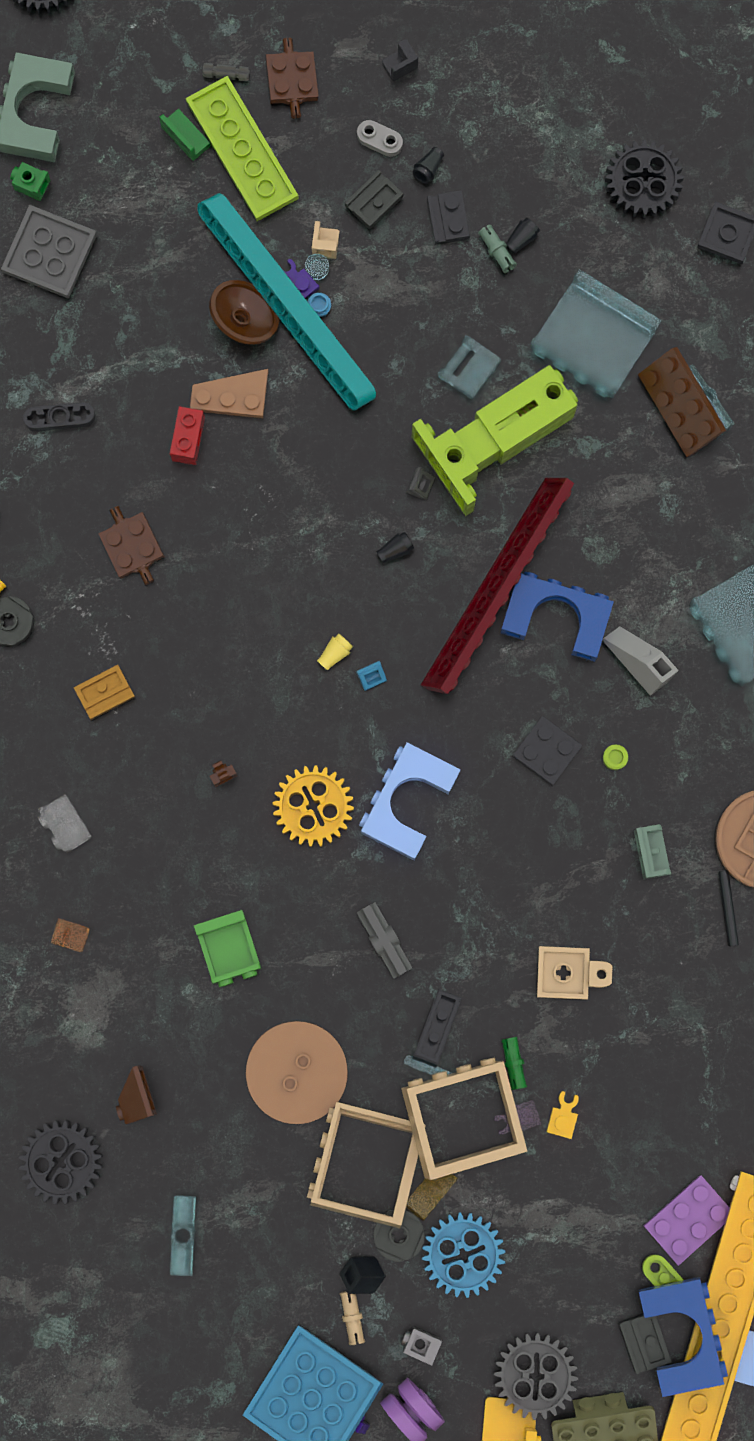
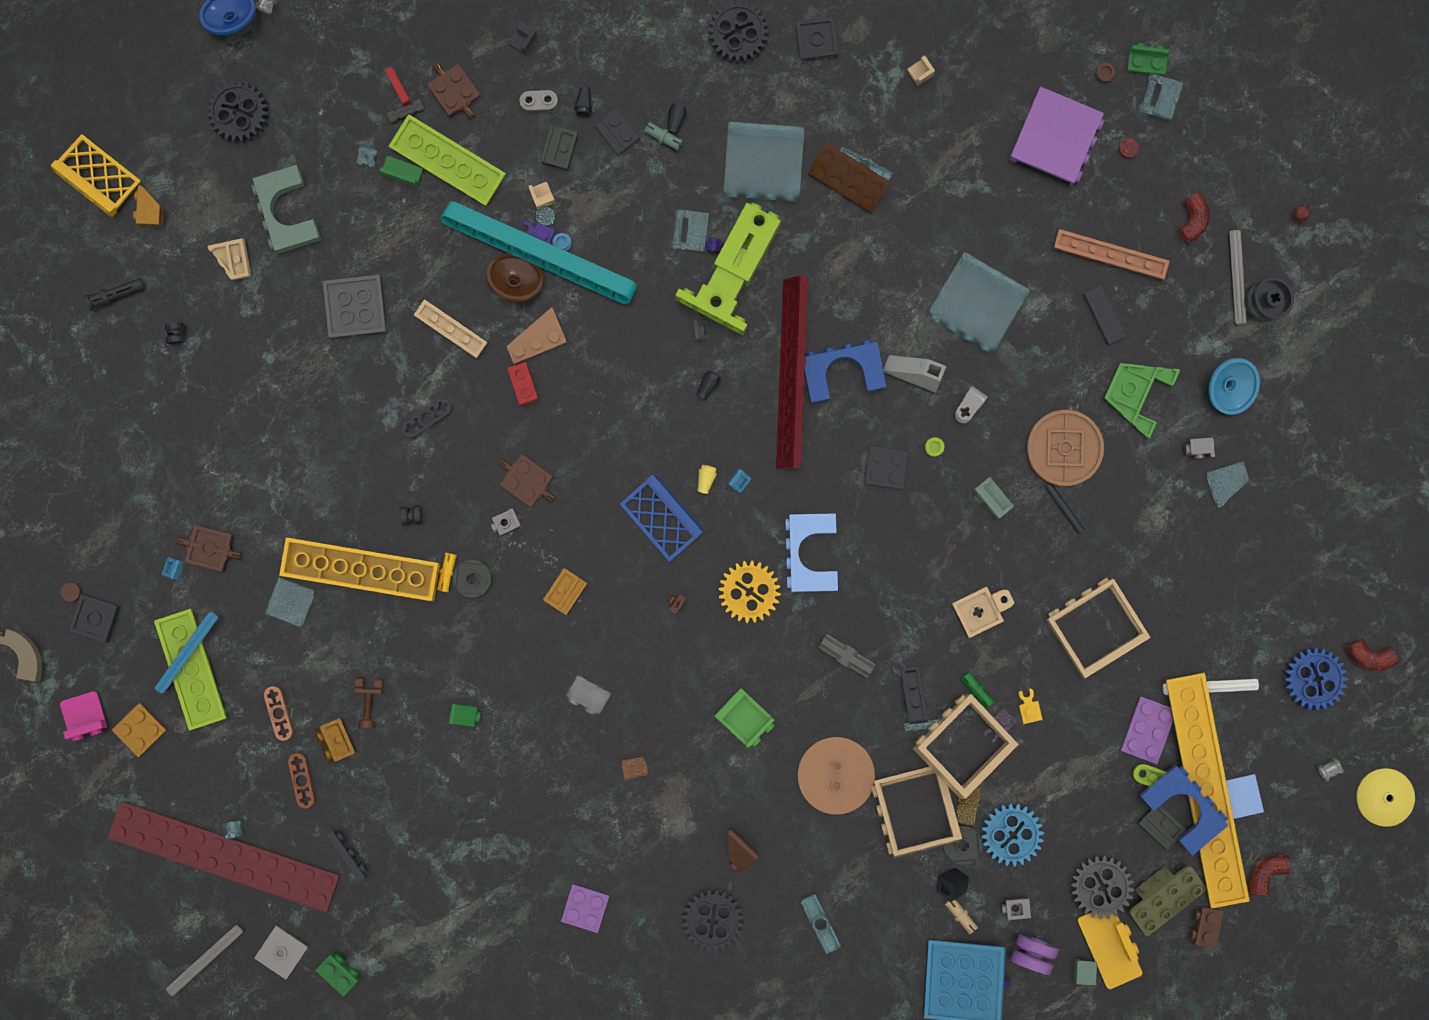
camera: 25 degrees left, 5 degrees up
green brick [10,162,51,201] -> none
none -> clear light blue plate [356,147,377,167]
none -> red tile [385,67,411,105]
none -> tan plate [414,299,488,358]
none -> flat silver brick [490,508,522,536]
none -> blue fence [620,473,705,562]
none -> dark purple plate [705,237,724,251]
none -> light grey piece [955,386,988,423]
none -> tan window [1046,578,1151,678]

